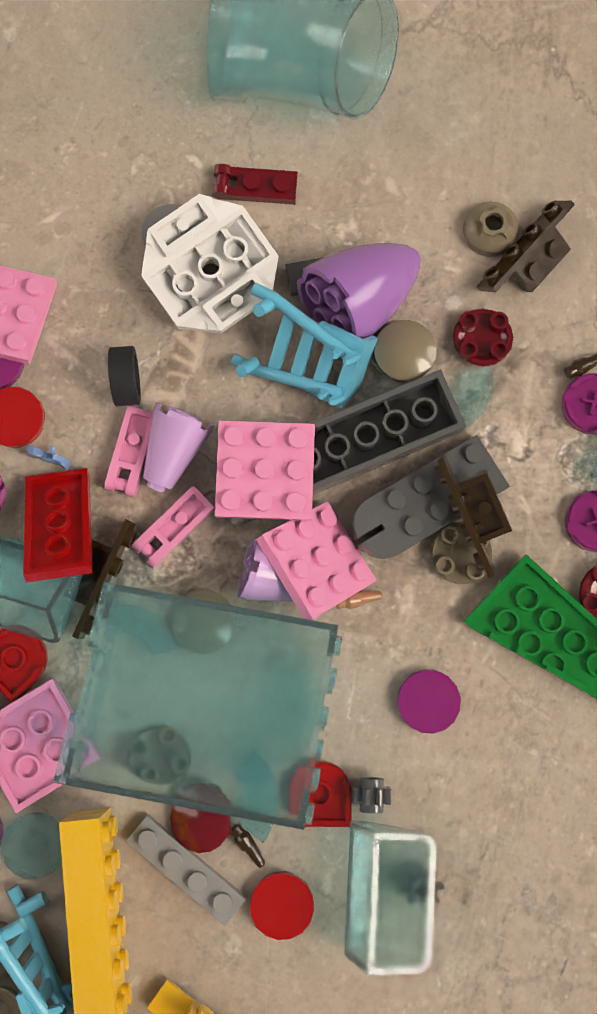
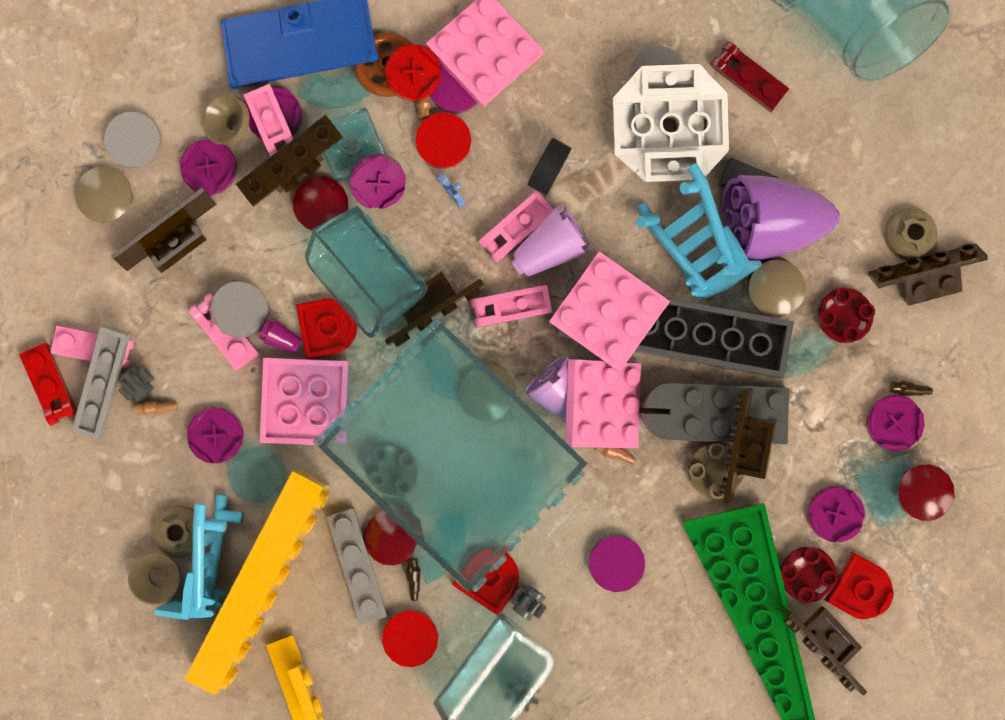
camera: 35 degrees right, 5 degrees up
red plate [23,468,93,583] -> none

